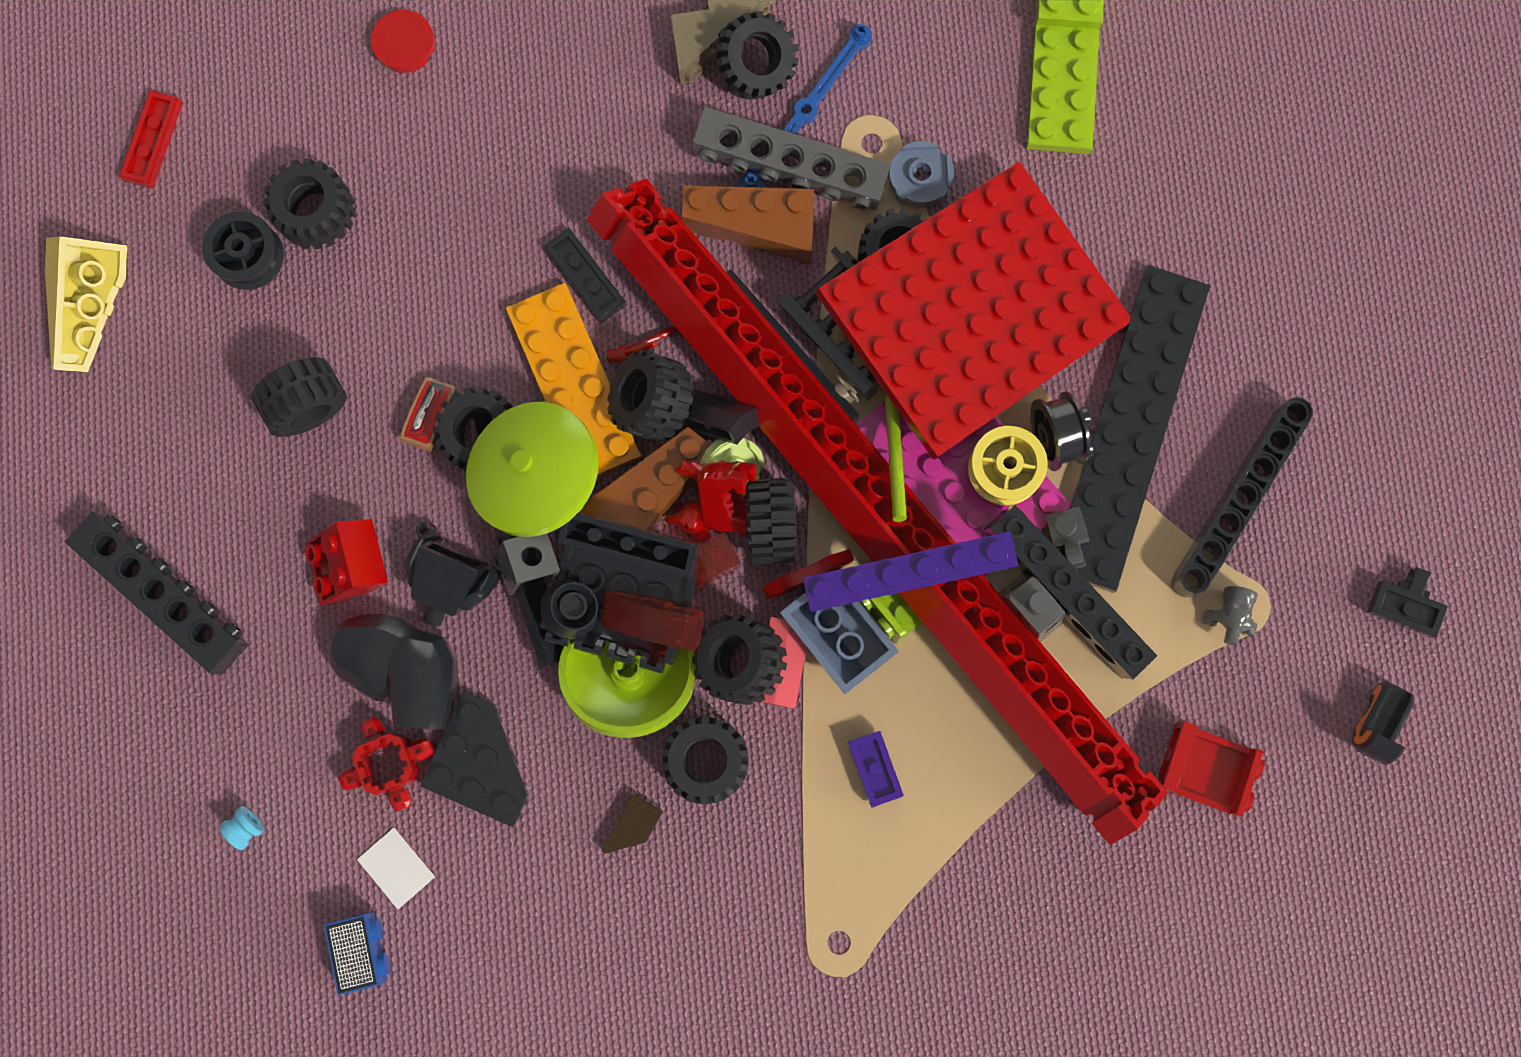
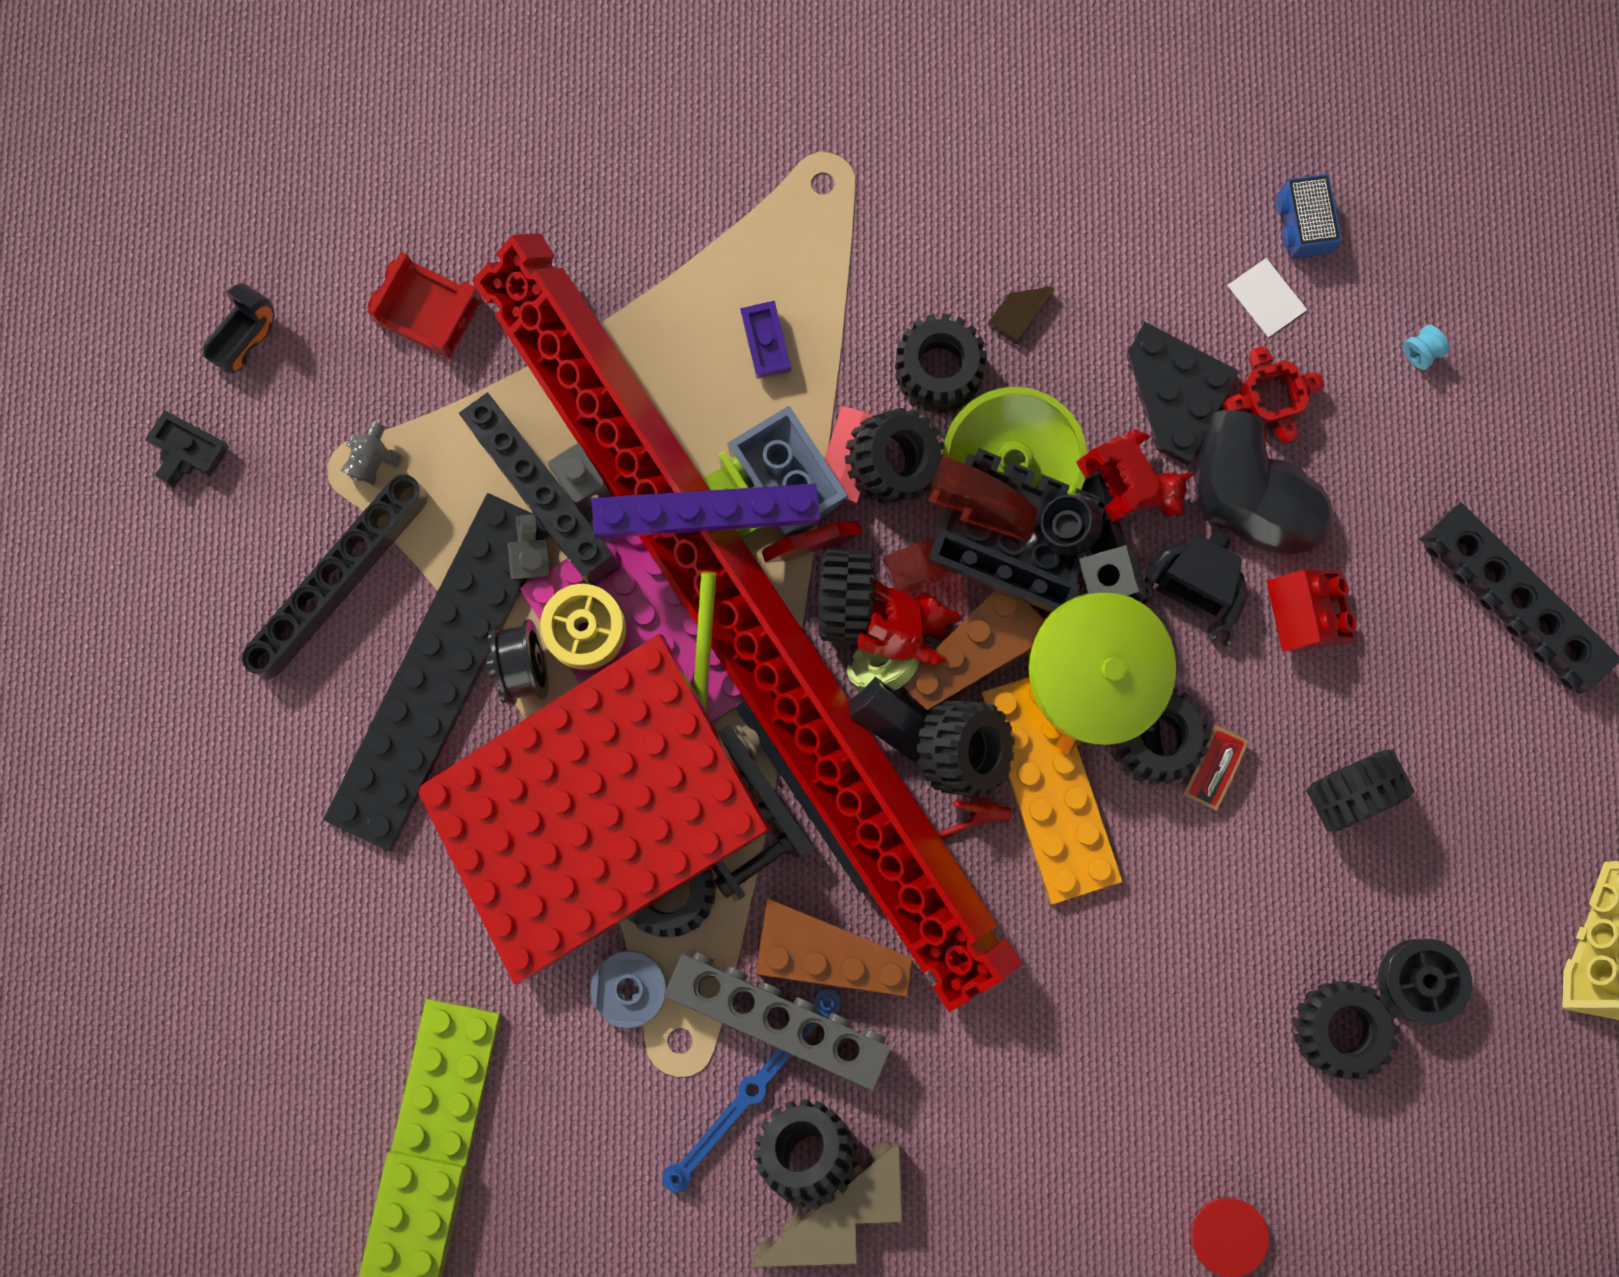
camera: 175 degrees left, 0 degrees up
red tile [118,90,183,189] -> none
black tile [543,228,627,324] -> none
none -> red animal [1076,429,1194,522]

